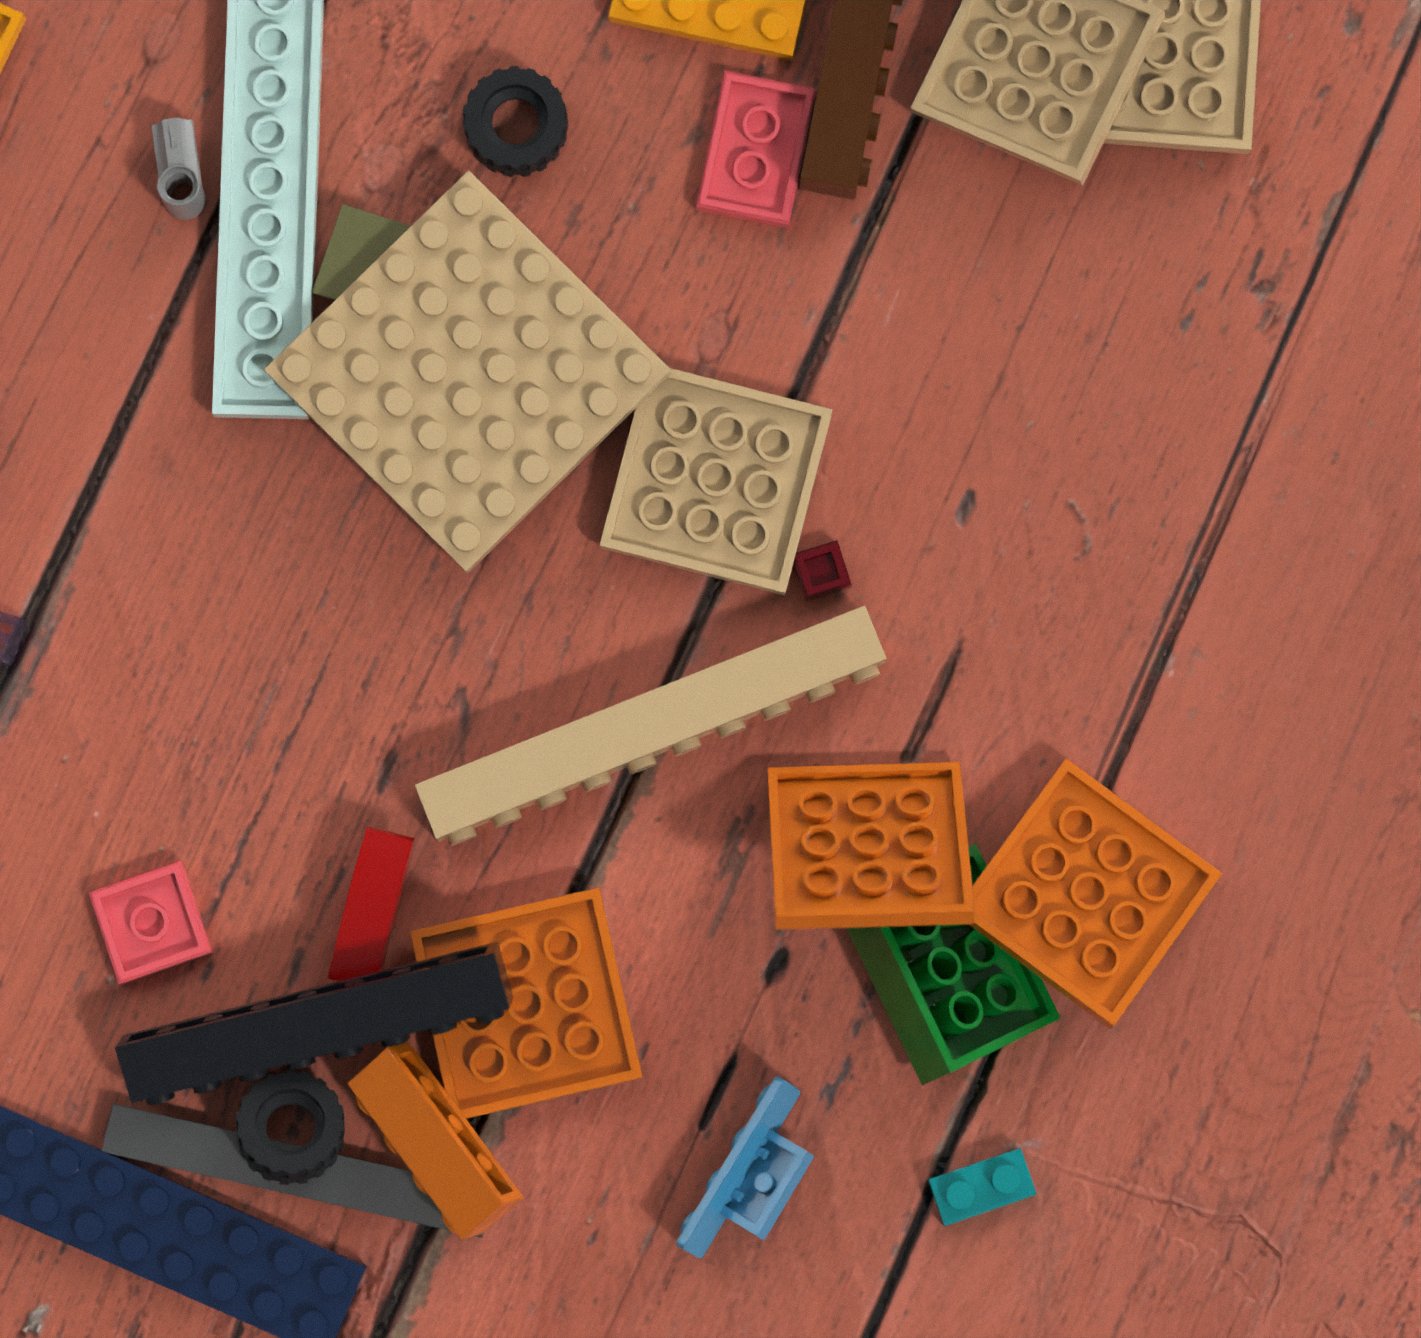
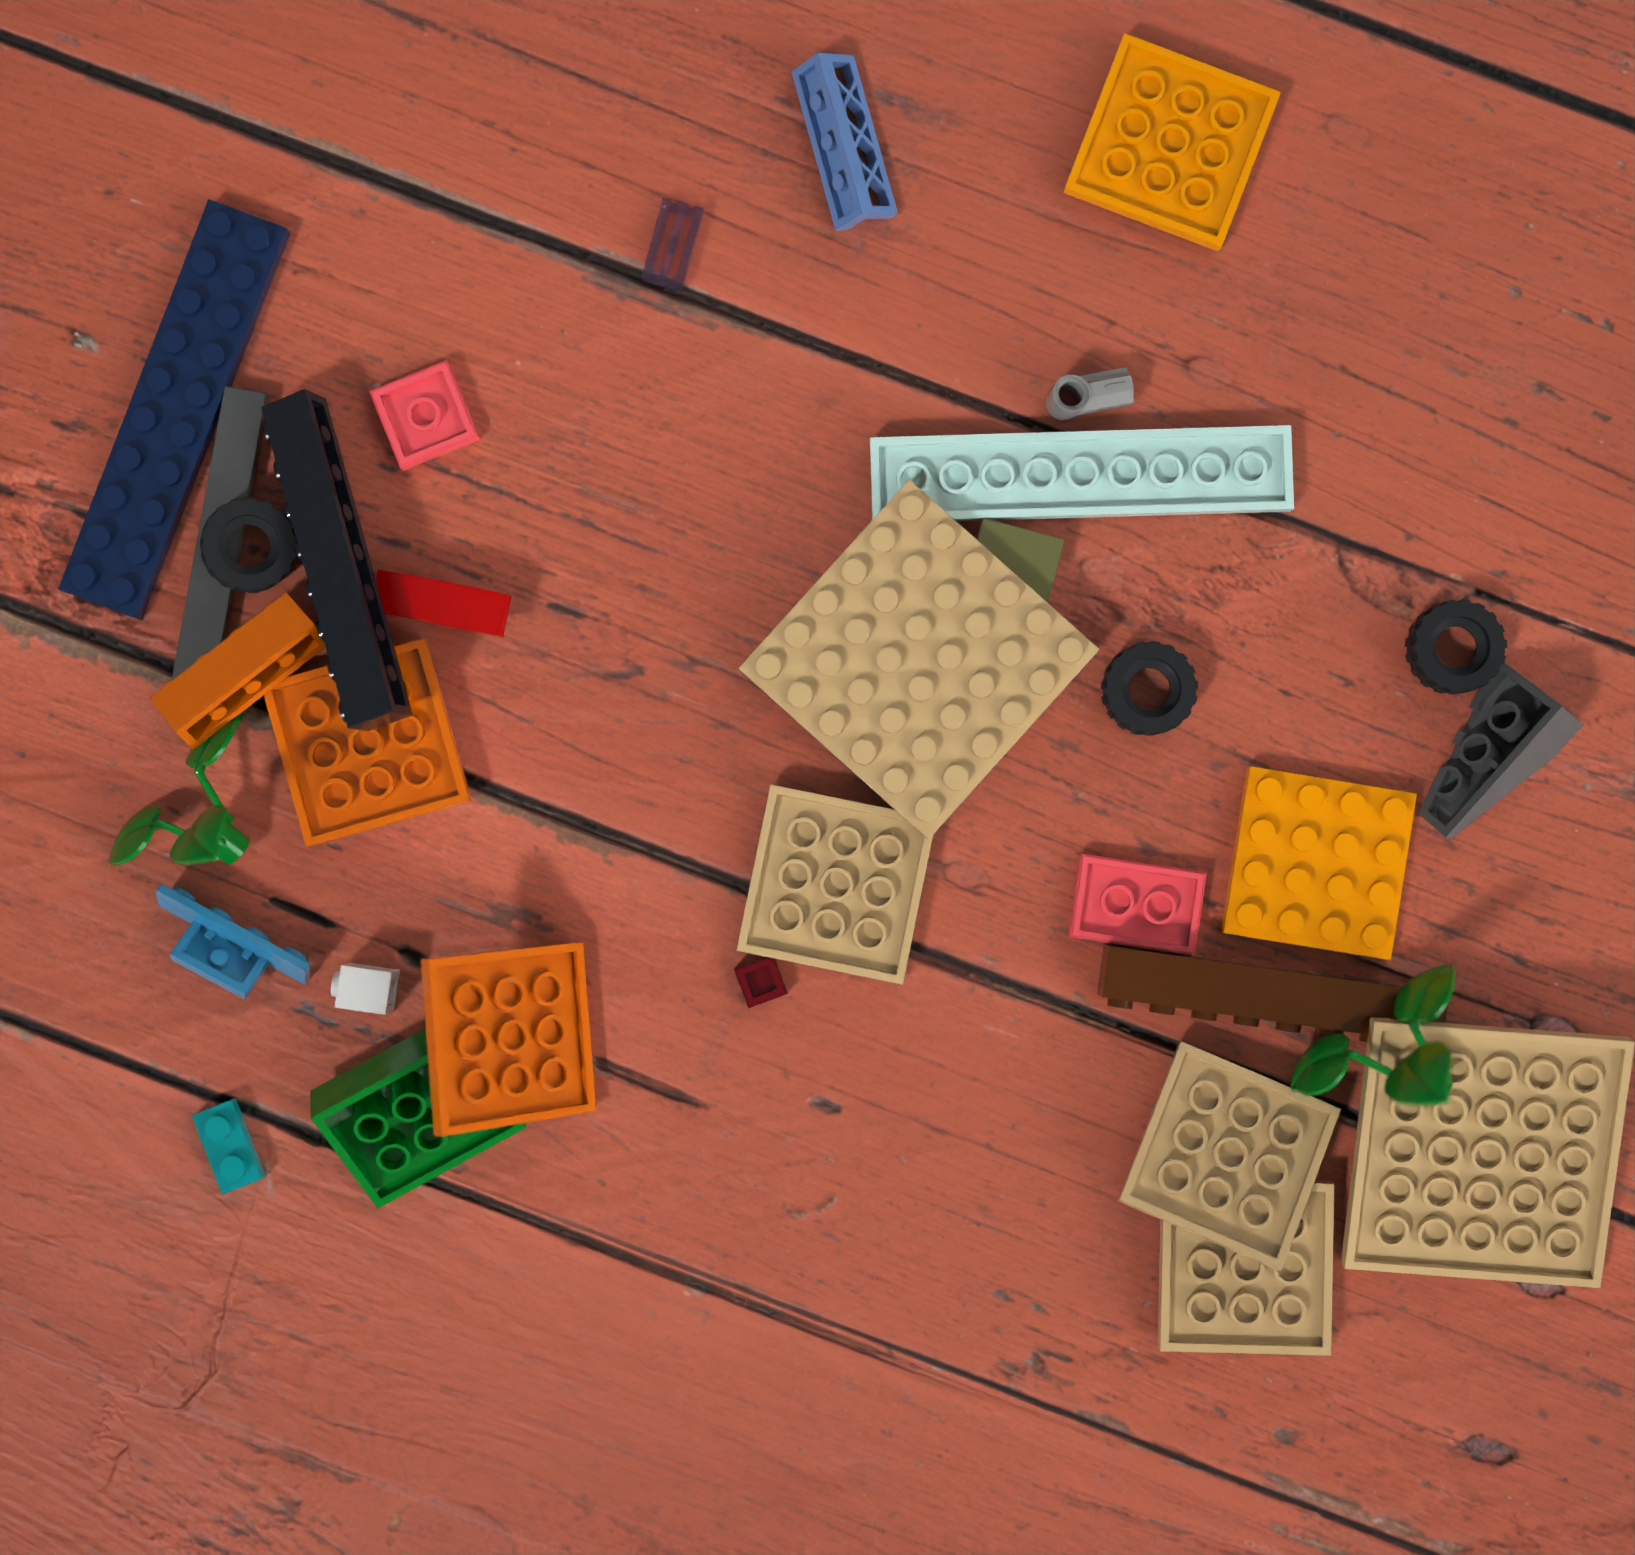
camera: 90 degrees right, 5 degrees up
tan brick [415,605,887,846] -> none
orange plate [969,758,1223,1029] -> none
none -> green plant [108,713,249,866]
none -> white brick [331,963,400,1015]

